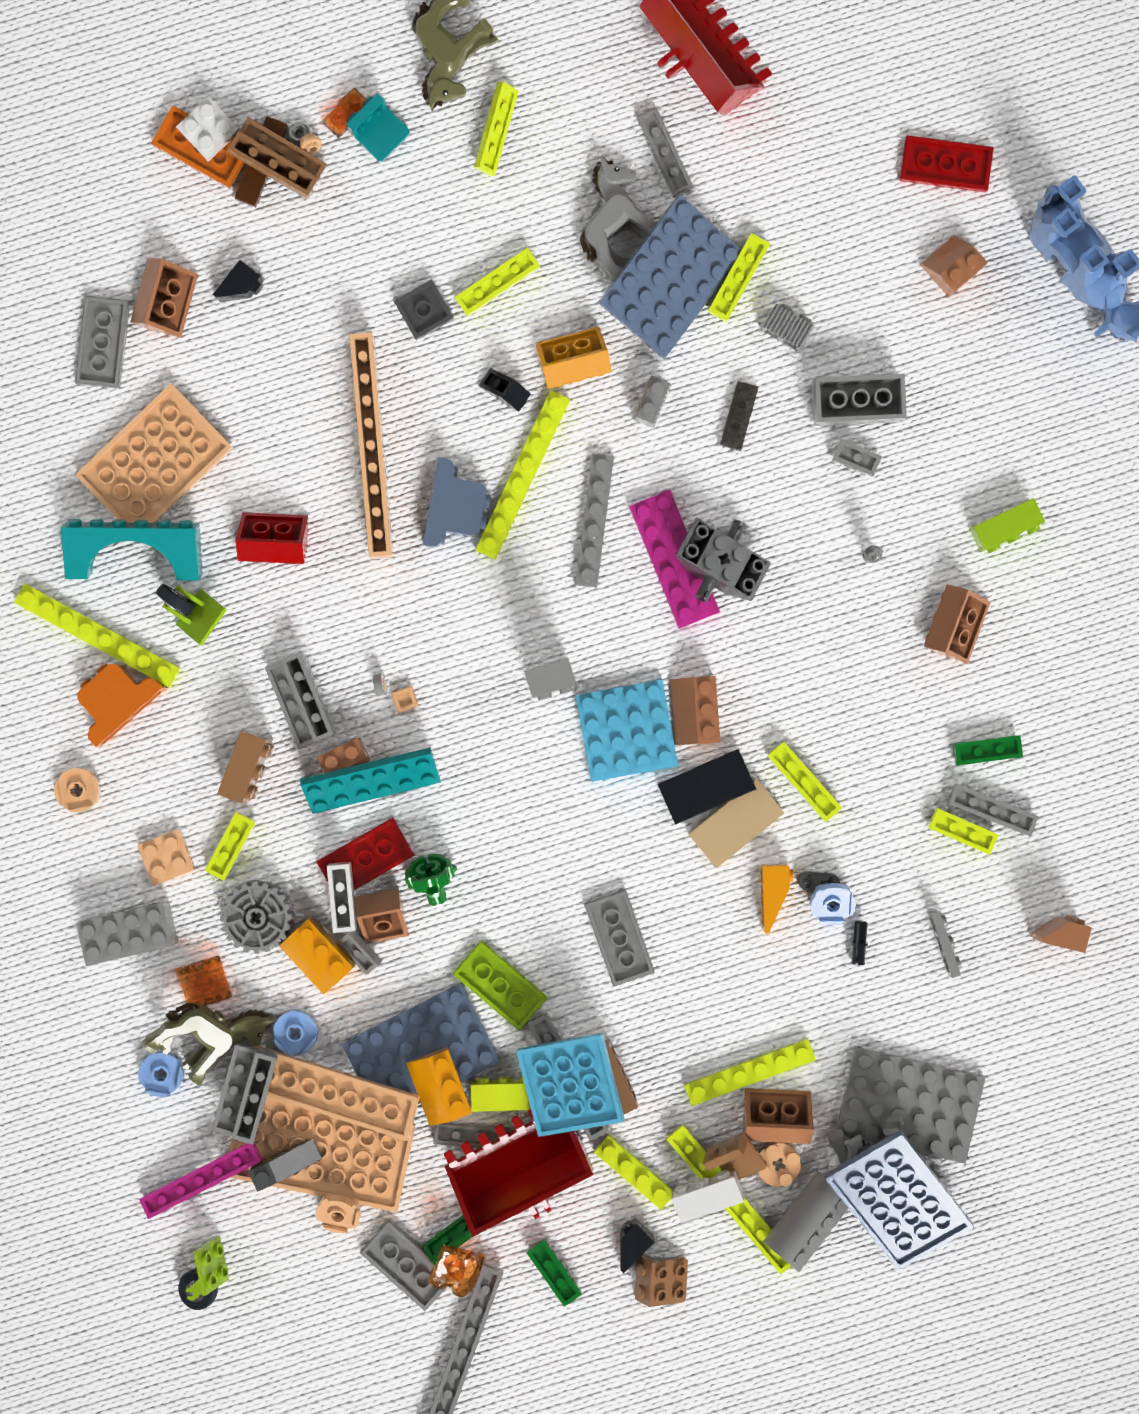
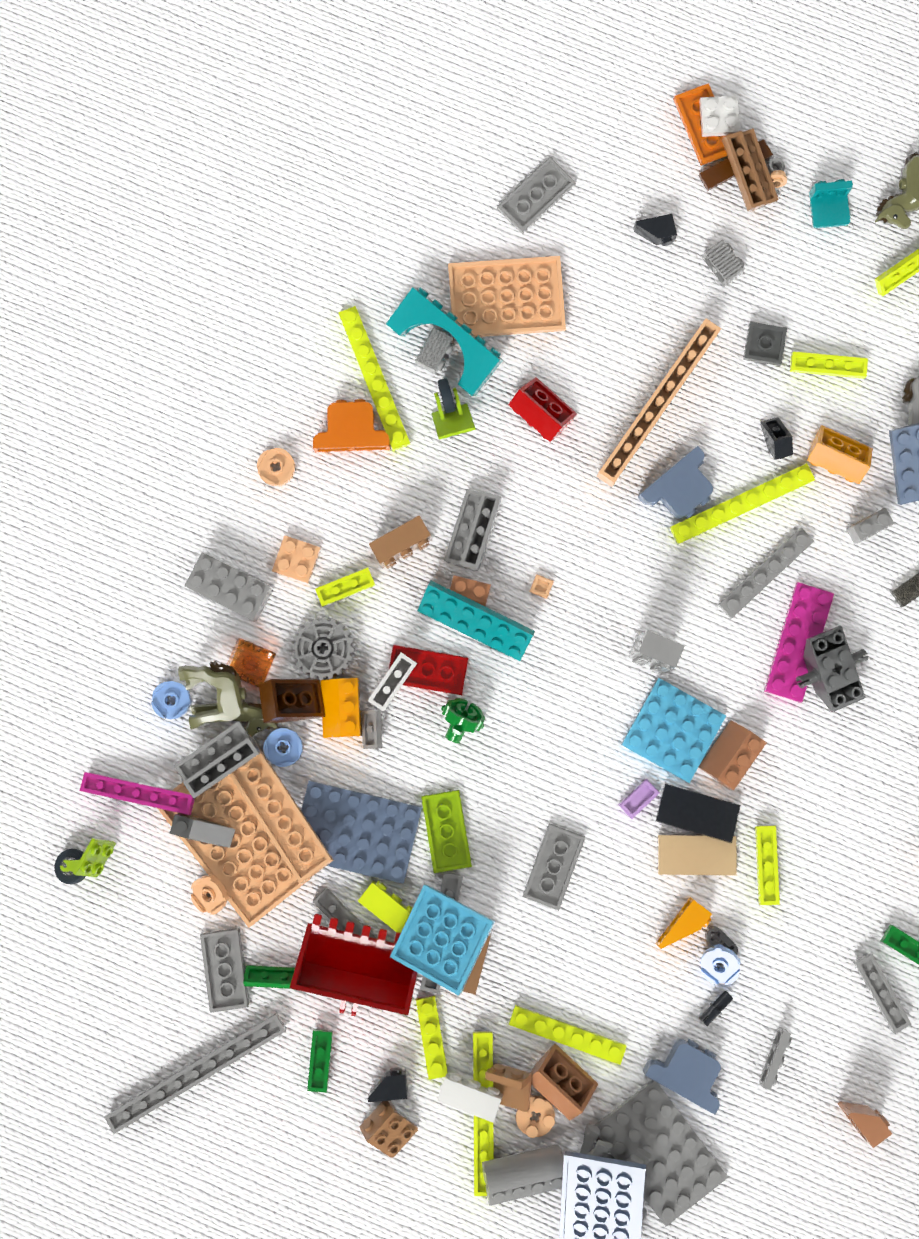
camera: 40 degrees right, 5 degrees down
nougat slope [130,258,198,338] -> none
clear orange slope [322,88,367,139] -> none
nougat slope [355,888,409,944] -> none
light grey tile [373,673,387,696] -> none
light orange slope [406,1046,472,1126] -> none
clear orange slope [427,1245,485,1297] -> none
neon yellow plate [928,808,999,855] -> none
none -> reddish brown slope [259,679,325,723]
none -> light grey brick [415,328,455,375]
none -> lavender tile [618,779,660,819]
none -> sand blue brick [642,1039,721,1115]
none -> light grey brick [702,239,745,287]

